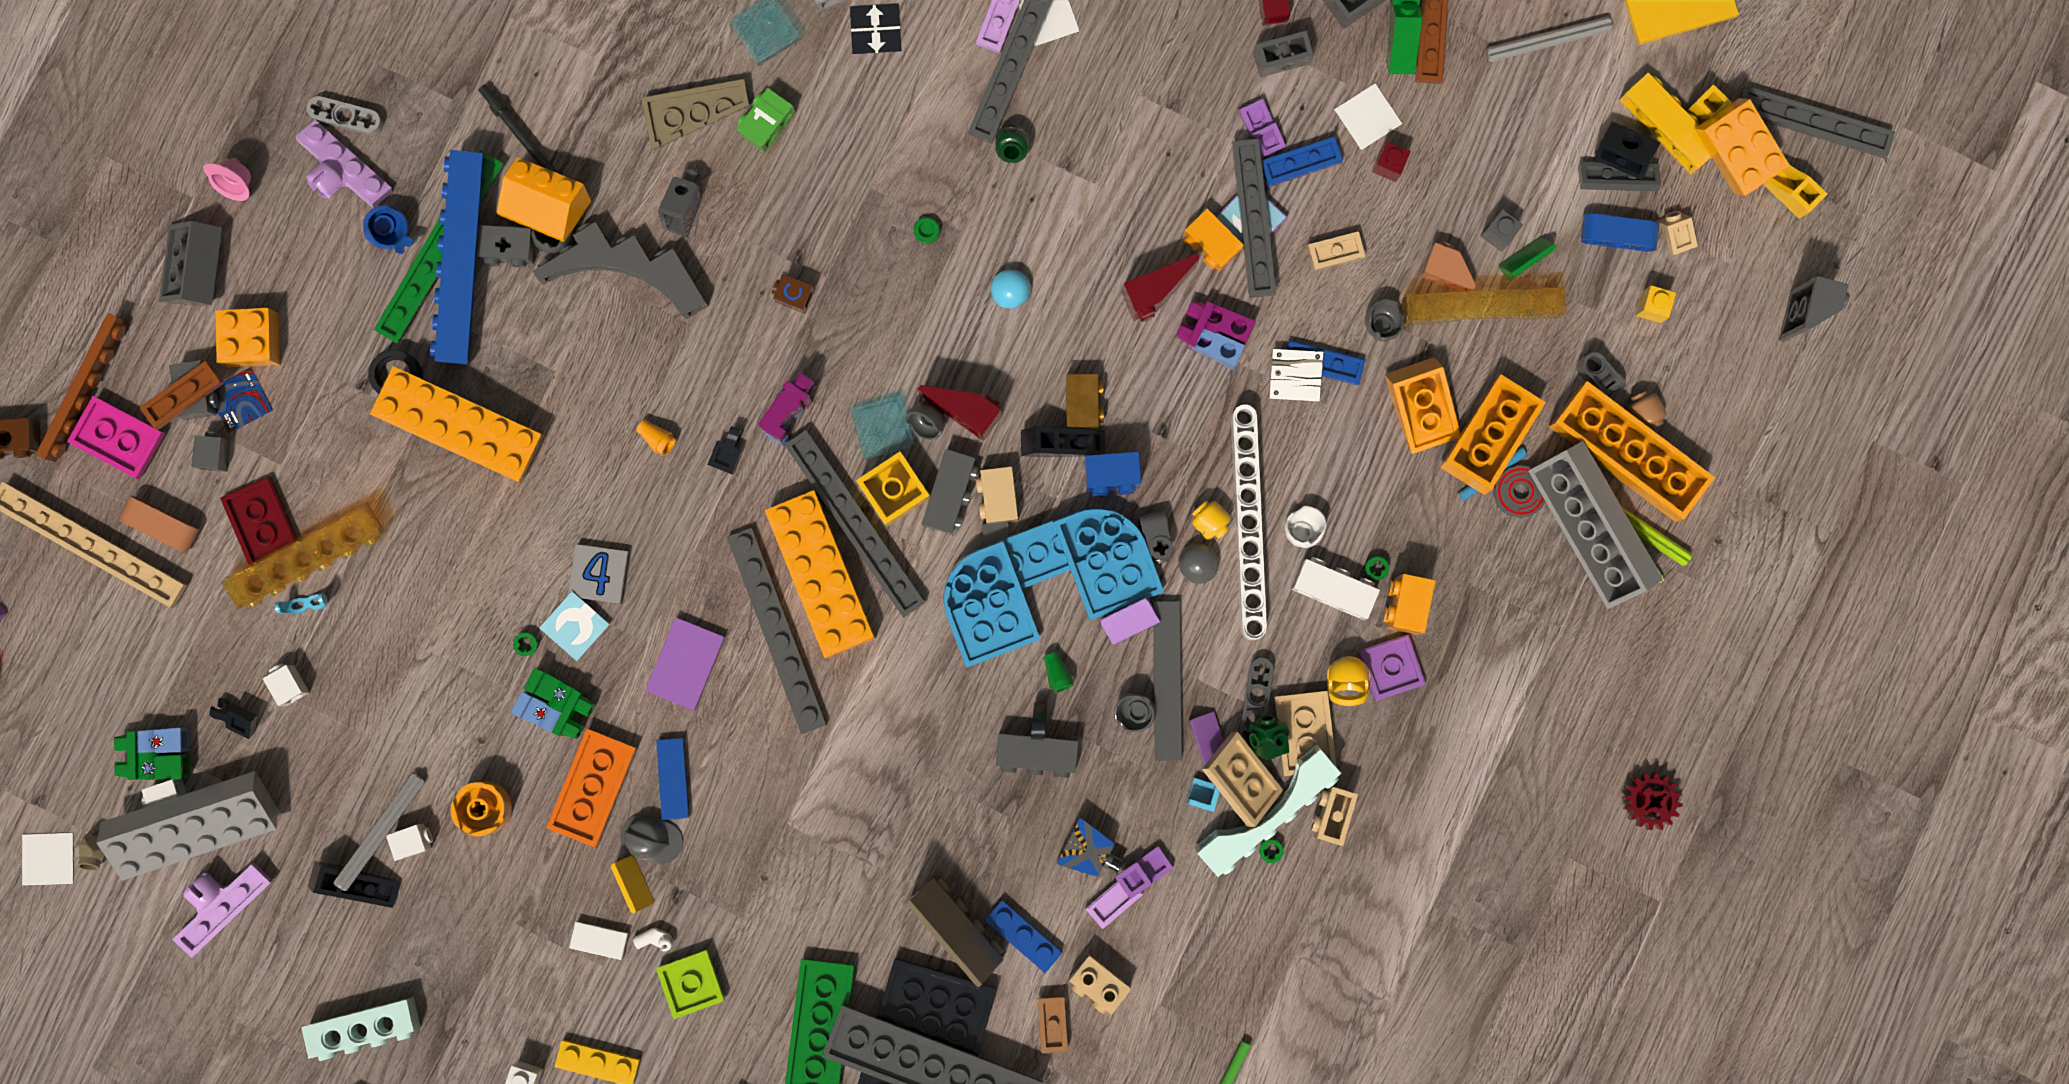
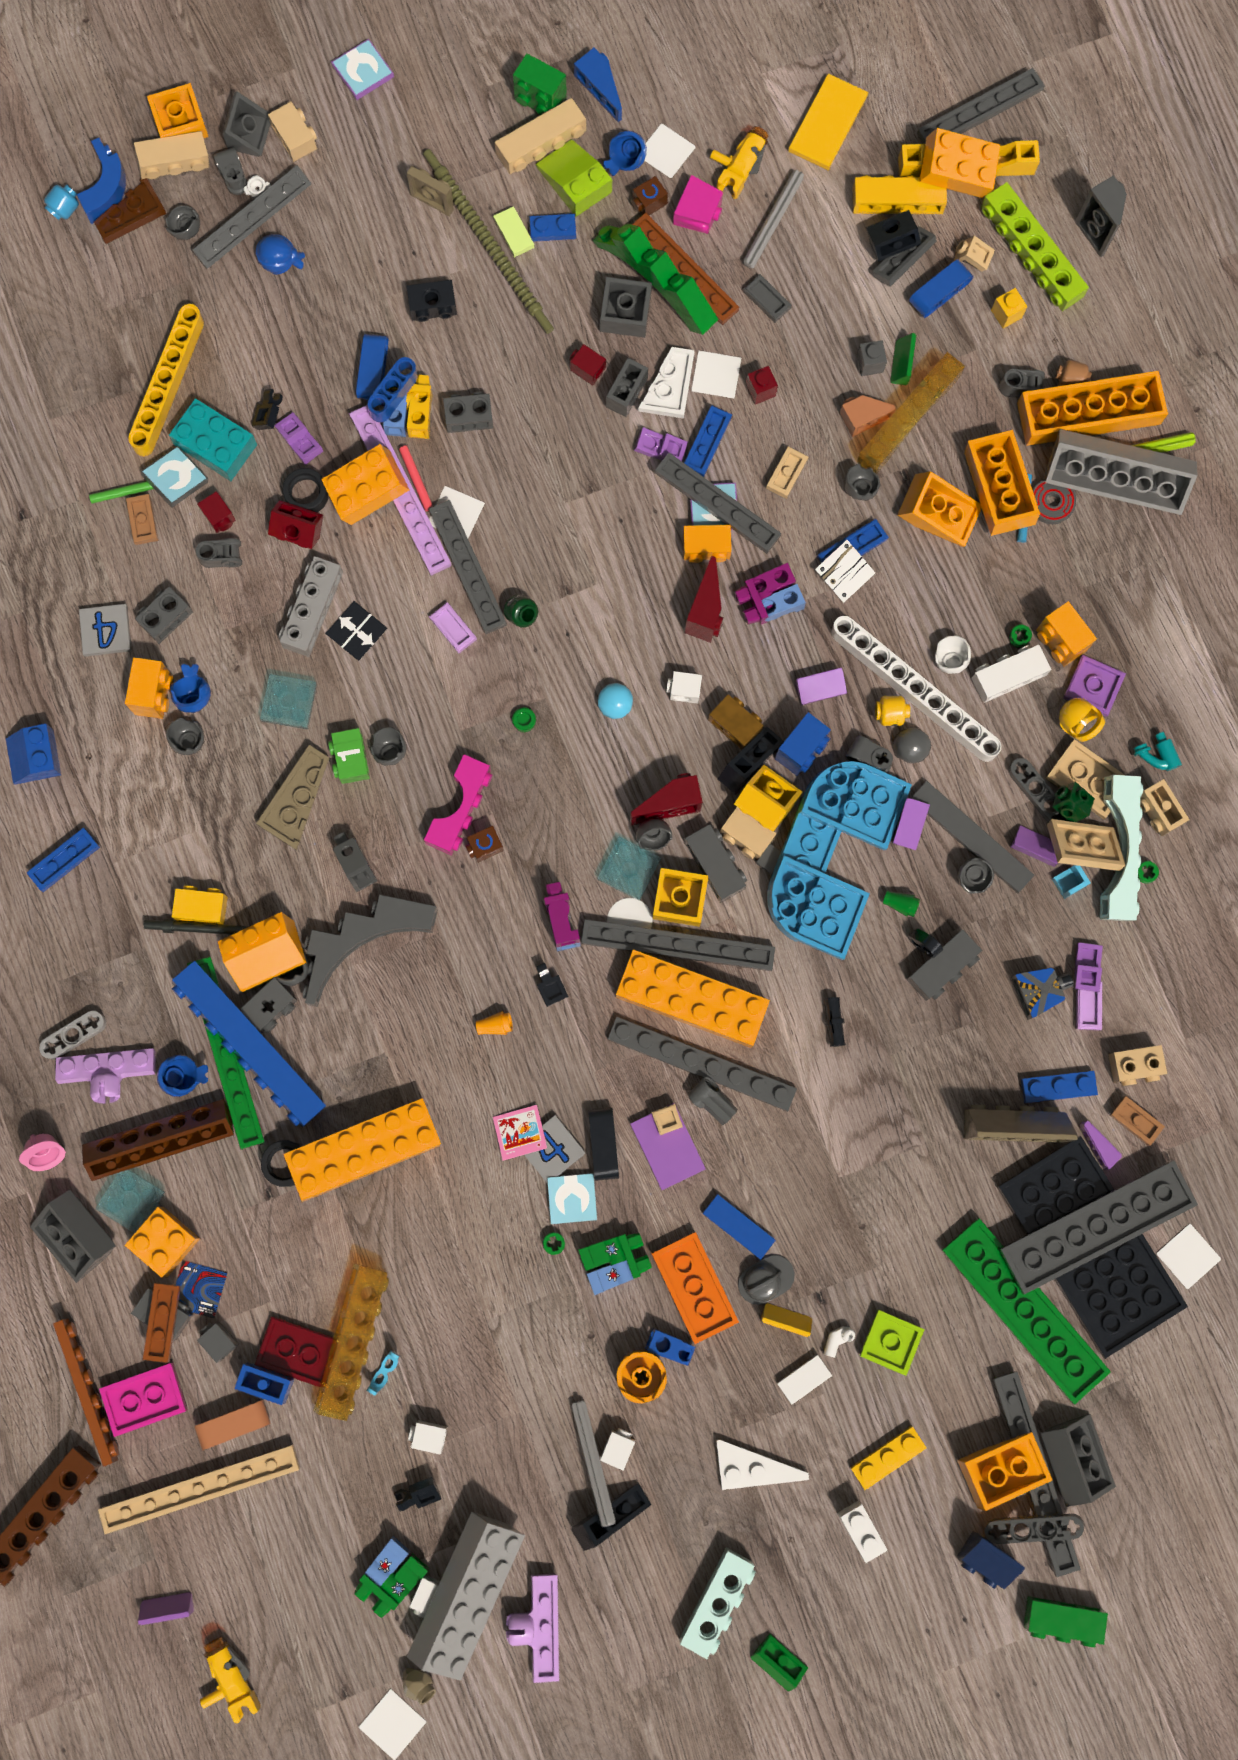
camera: 50 degrees left, 5 degrees down
none -> reddish brown brick [82,1099,234,1181]
none -> clear light blue plate [95,1169,165,1233]
none -> yellow brick [172,886,228,925]
none -> blue brick [234,1362,294,1405]
none -> dark grey hair [370,727,407,766]
none -> dark pink arch [424,755,493,856]
none -> lavender tile [429,603,477,654]
none -> sticker [493,1105,547,1161]
none -> black beam [588,1108,619,1181]
none -> white sticker [607,898,653,929]
none -> white wing [638,347,695,419]
none -> blue leg [644,1328,696,1366]
none -> tan tile [651,1104,683,1135]
none -> white brick [666,671,702,704]
none -> dark grey piece [688,1076,738,1126]
none -> white wing [716,1439,809,1490]
none -> yellow brick [734,765,802,832]
none -> dark grey tile [743,274,792,323]
none -> slope [795,668,847,705]
none -> black pin [824,997,846,1047]
none -> lime brick [981,182,1089,312]
none -> medium lavender slope [1079,1121,1122,1170]
none -> teal plant [1133,732,1182,771]

